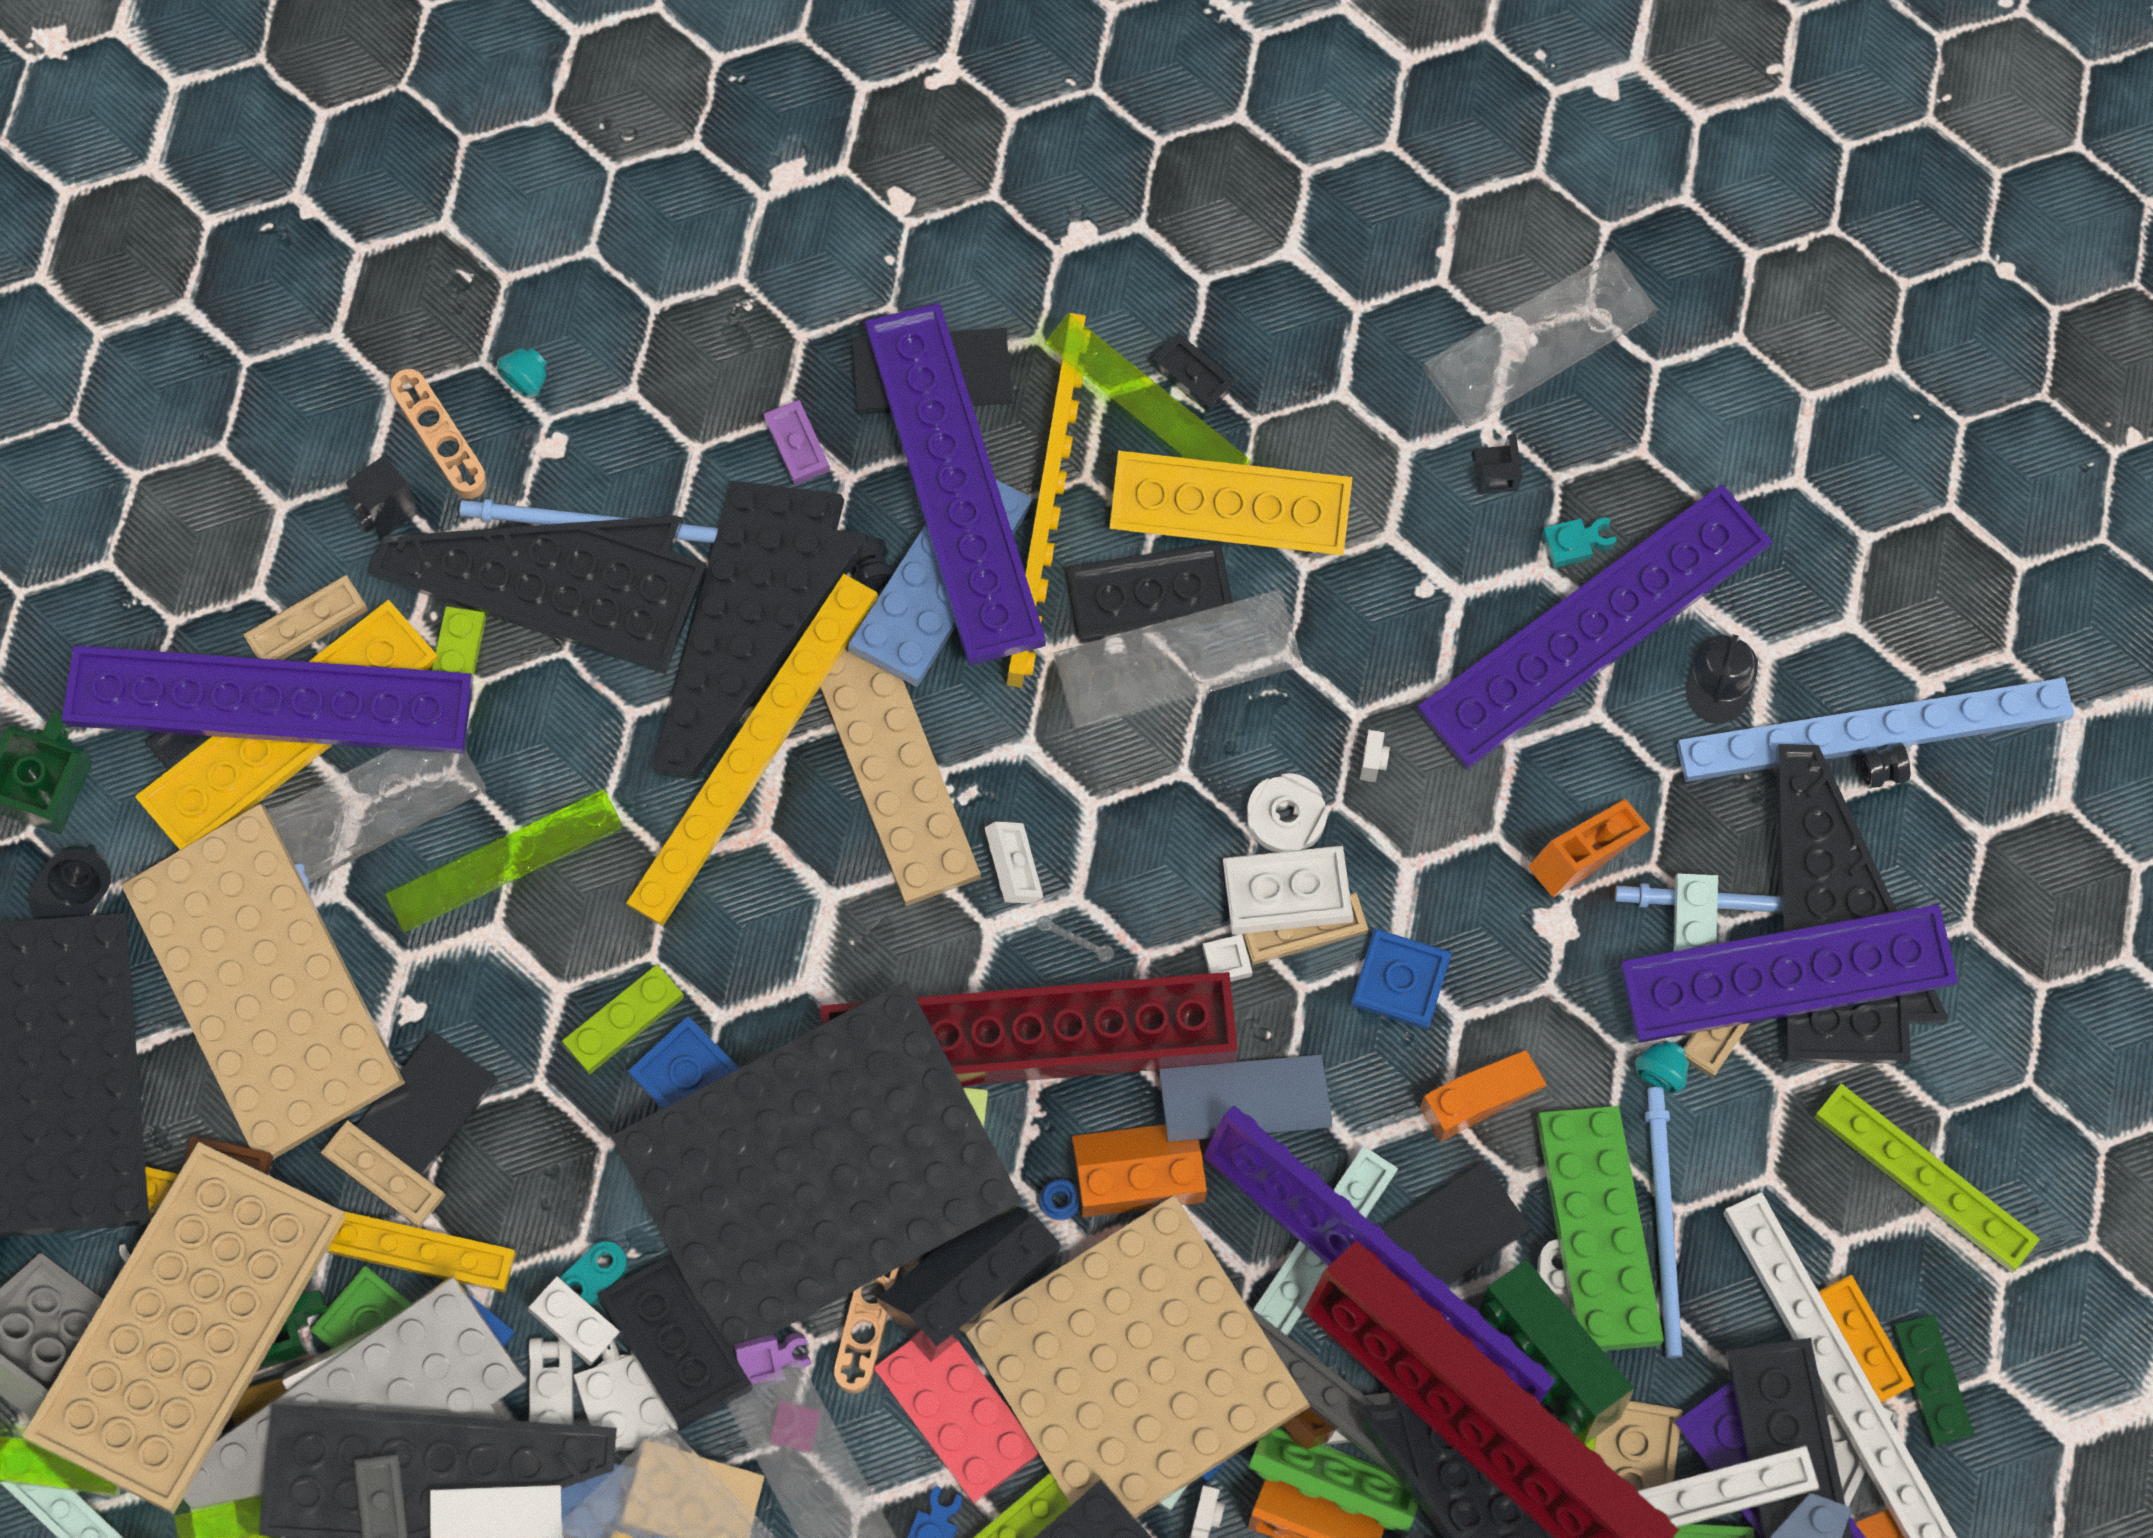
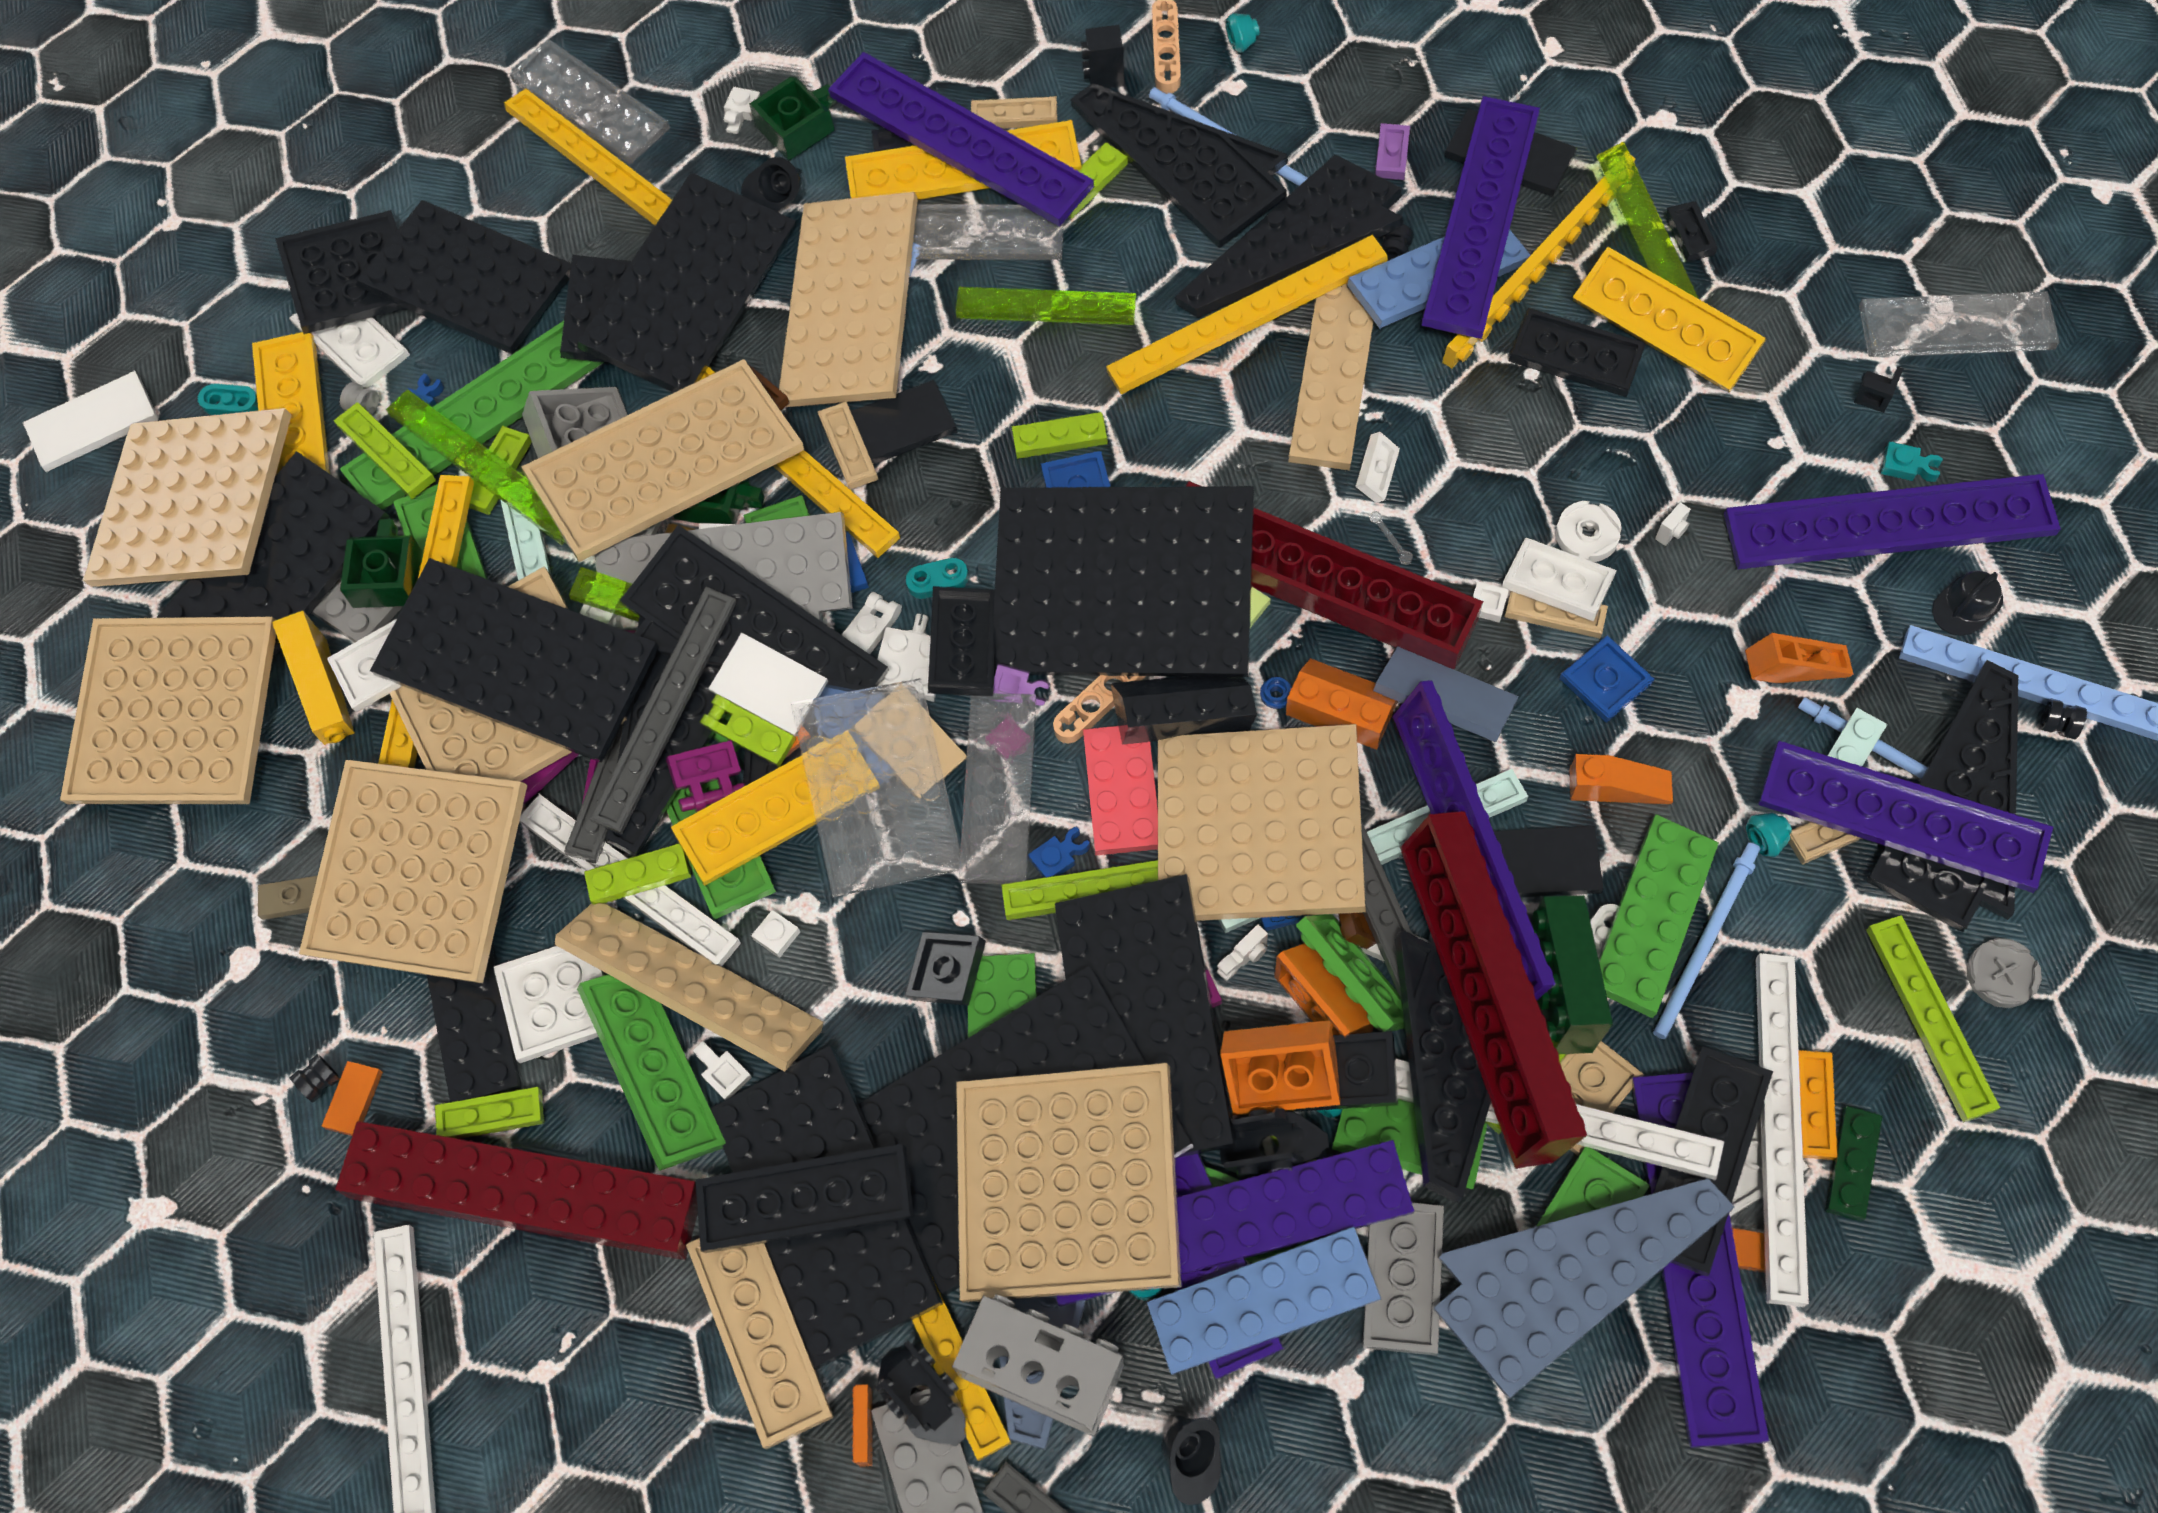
camera: 40 degrees right, 5 degrees down
white plate [528,1277,620,1366] -> none
clear plate [1053,589,1303,730] -> none
none -> light grey tile [1967,938,2042,1008]

